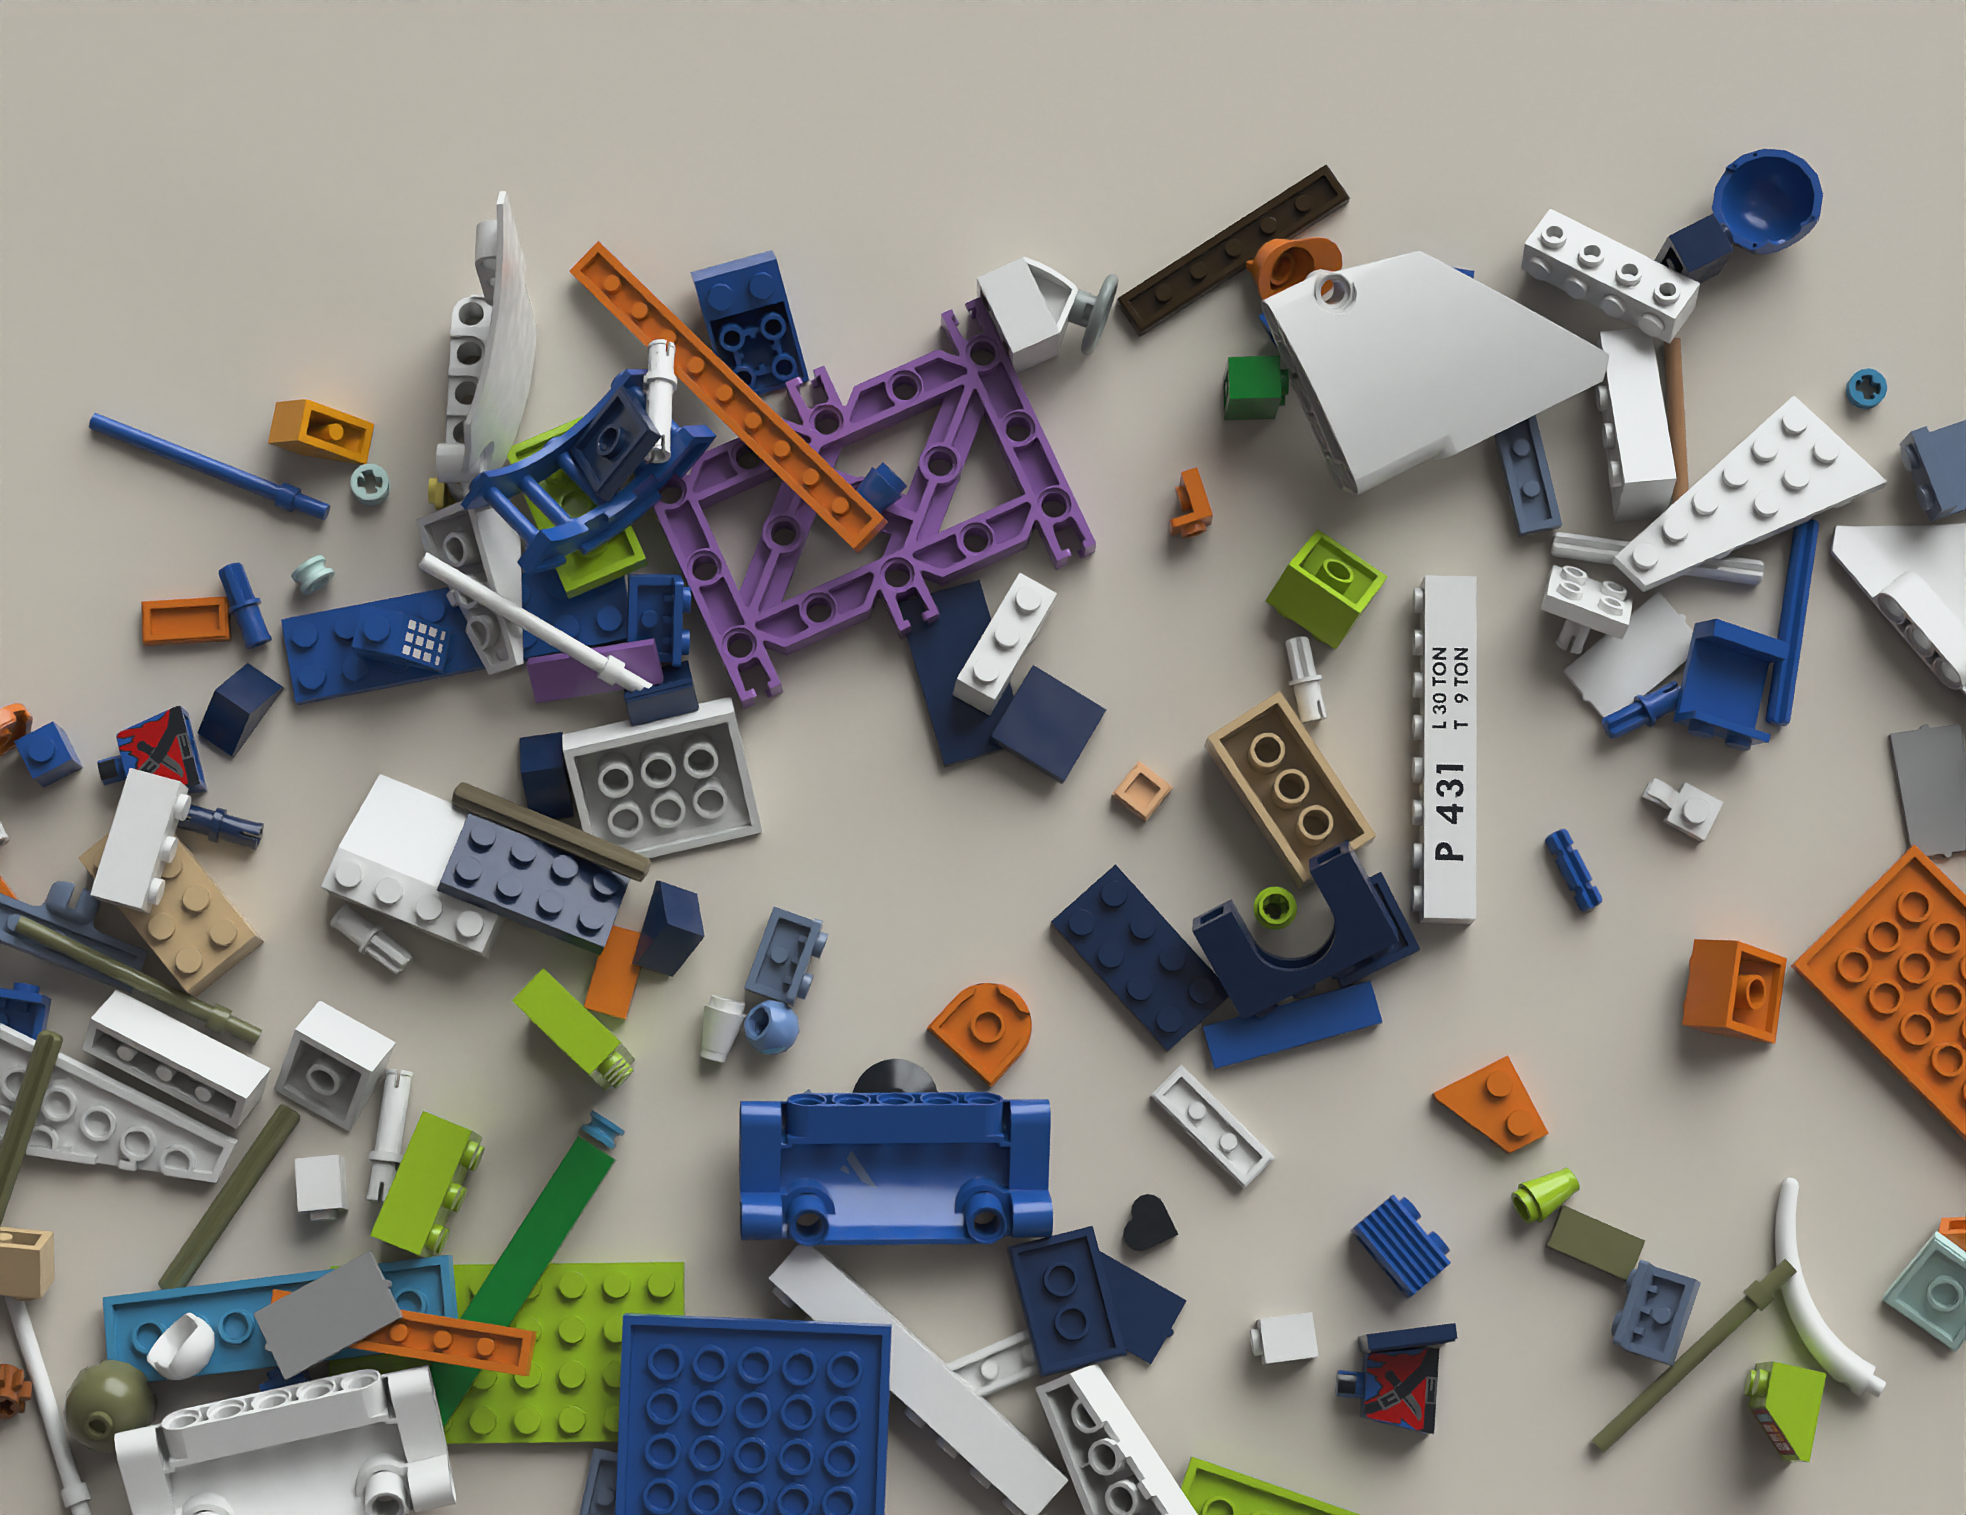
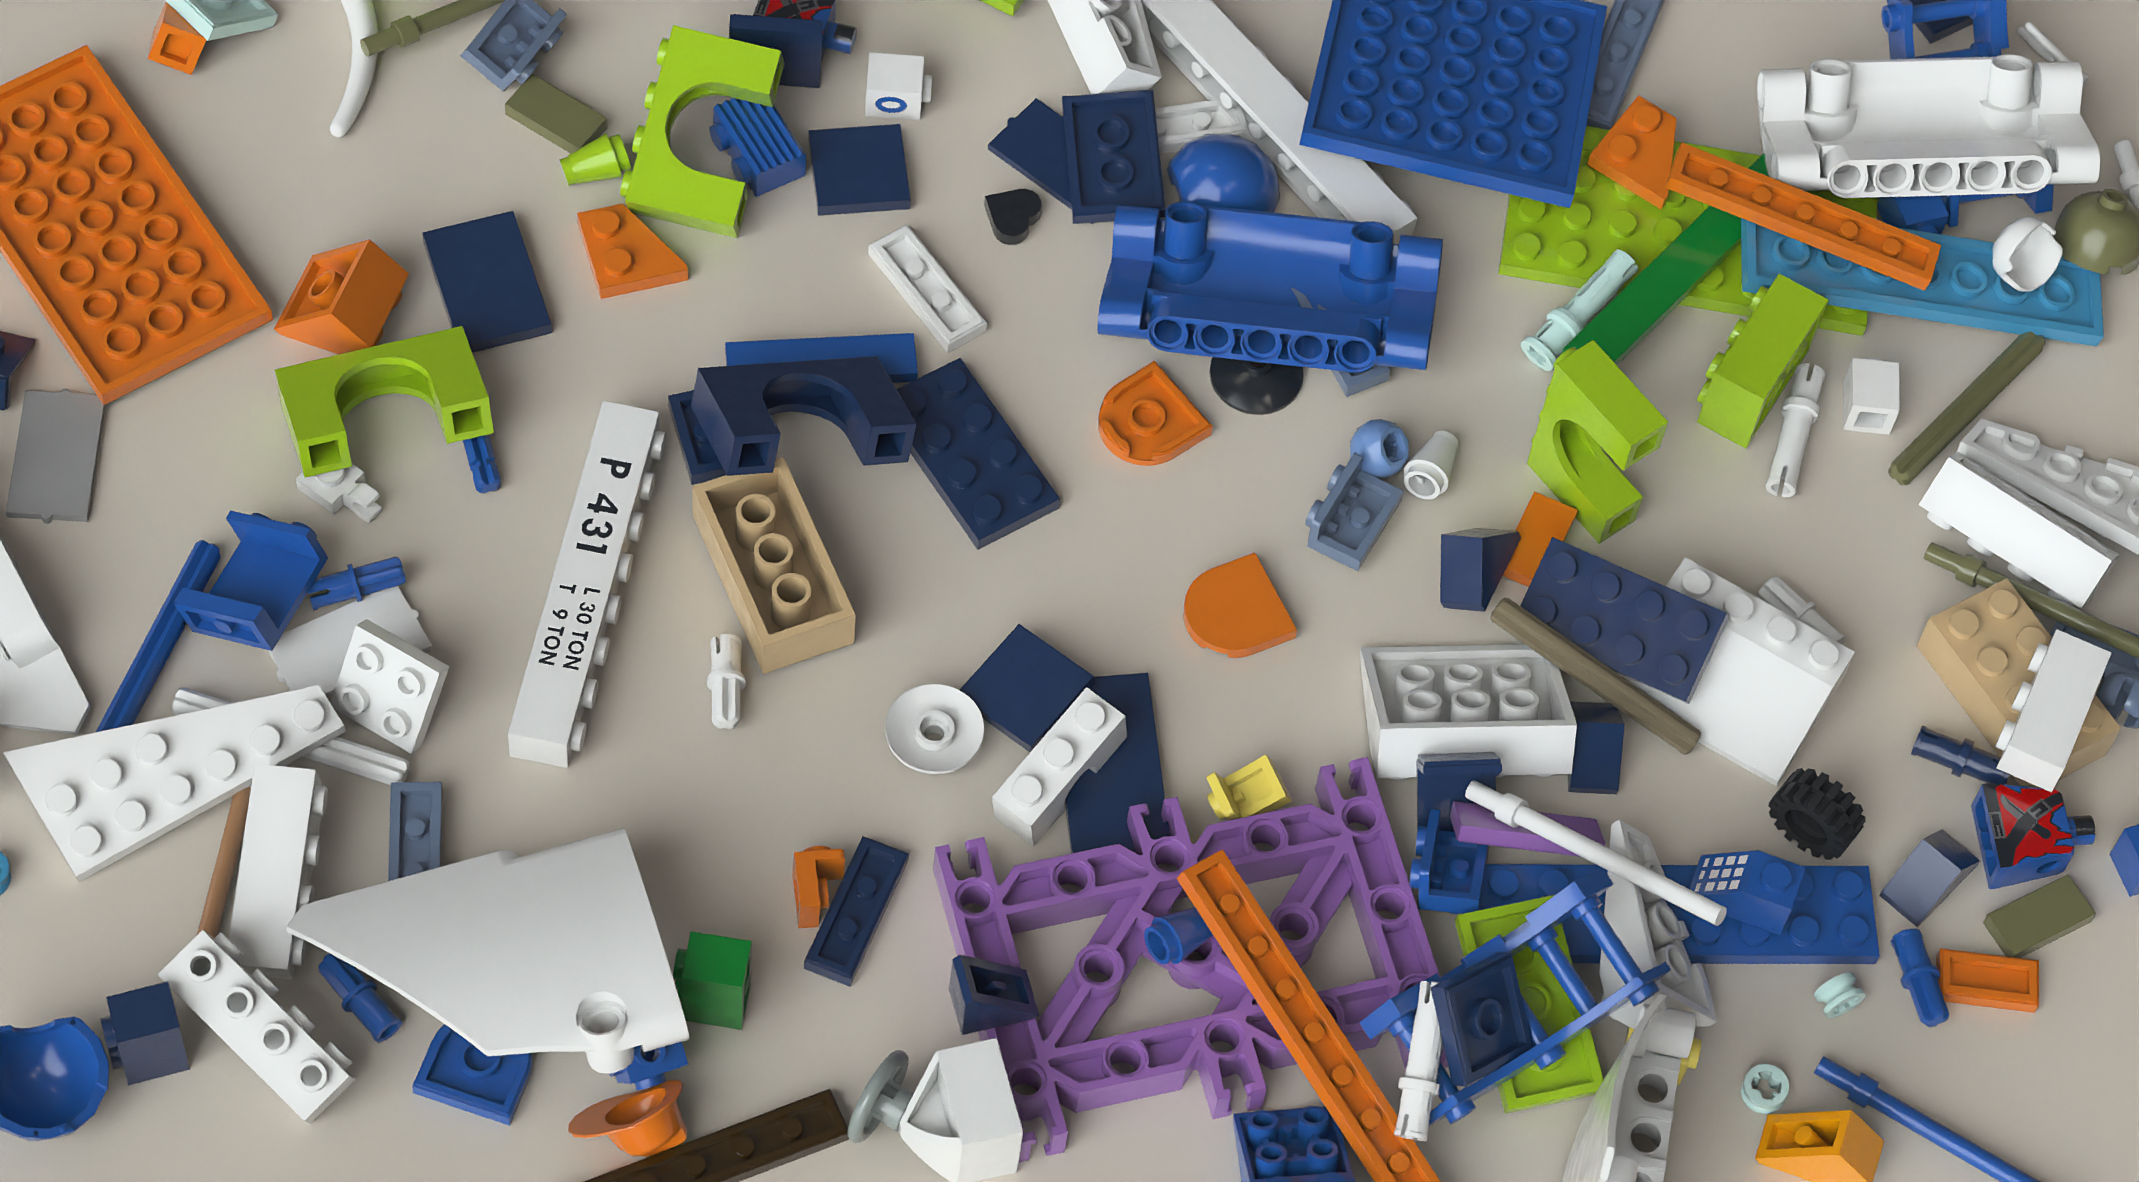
camera: 175 degrees left, 20 degrees down
light grey piece [253,1251,403,1380] -> none
white slope [274,1001,396,1131] -> none
light nougat tile [1112,761,1173,823] -> none
lime cone [1253,886,1297,930] -> none
lime slope [1265,529,1388,649] -> none
none -> lime arch [274,326,494,478]
none -> dark blue tile [422,211,552,353]
none -> lime arch [620,25,785,238]
none -> dark blue tile [804,836,909,987]
none -> dark blue tile [808,124,911,216]
none -> white dish [885,684,984,774]
none -> dark blue slope [949,954,1039,1035]
none -> blue cylinder [1167,133,1280,213]
none -> orange tile [1183,552,1297,658]
none -> light yellow bracket [1206,755,1292,820]
none -> light aqua pin [1521,249,1638,372]
none -> orange wing [1587,95,1677,210]
none -> black tyre [1768,768,1866,860]
none -> olive tile [1983,874,2096,958]

